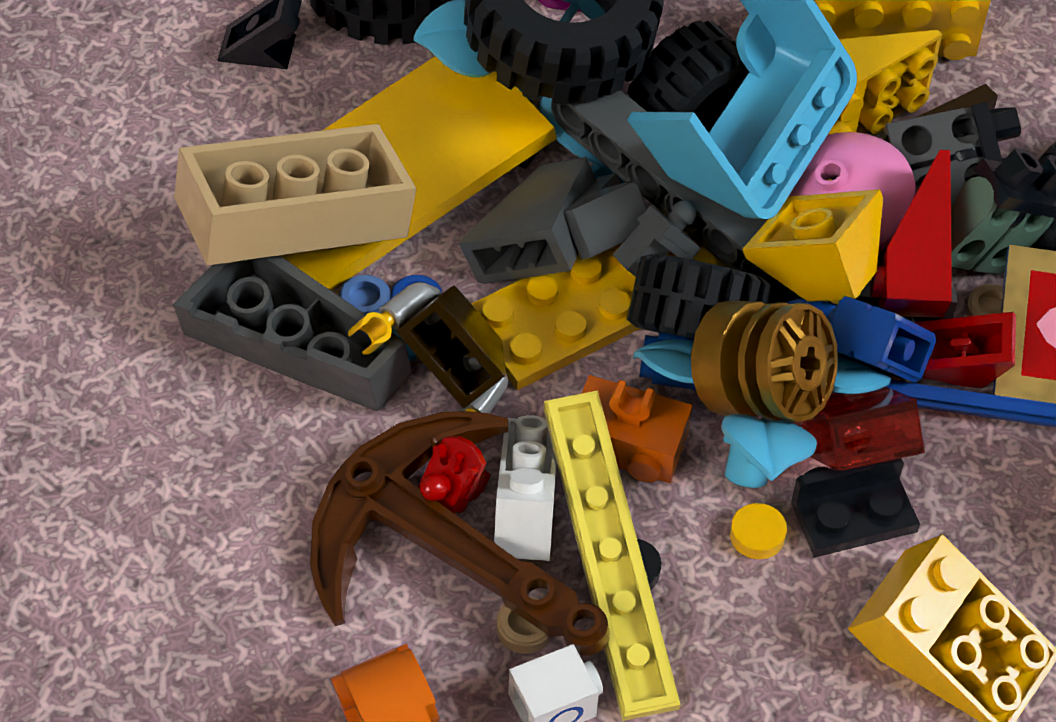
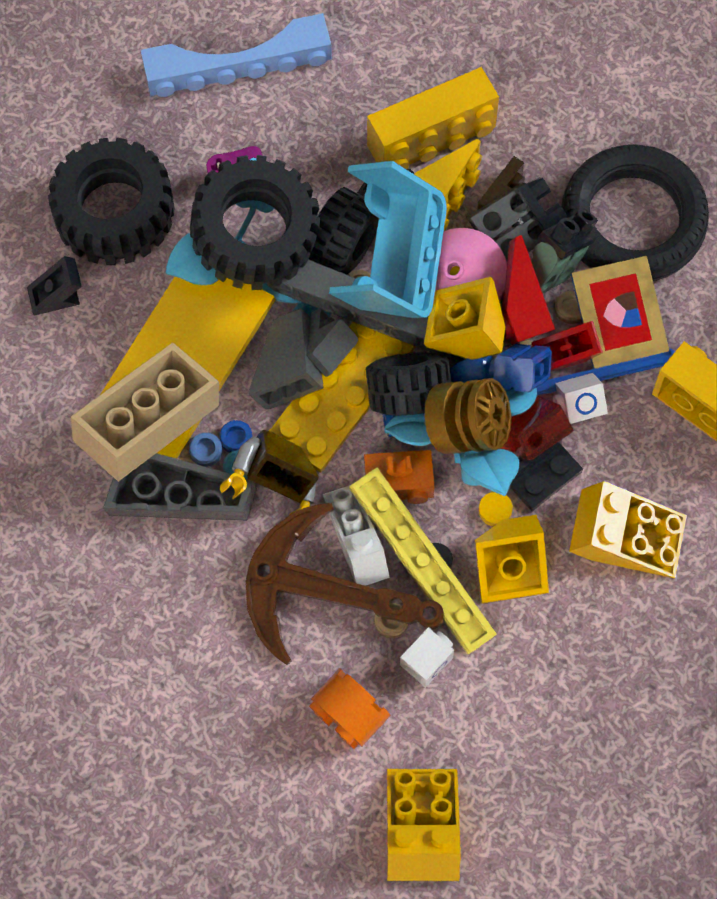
camera: 20 degrees left, 15 degrees up
red piece [418,436,491,513] -> none
dark grey piece [613,200,701,276] -> none
none -> yellow slope [475,515,549,603]
none -> white brick [553,373,608,424]

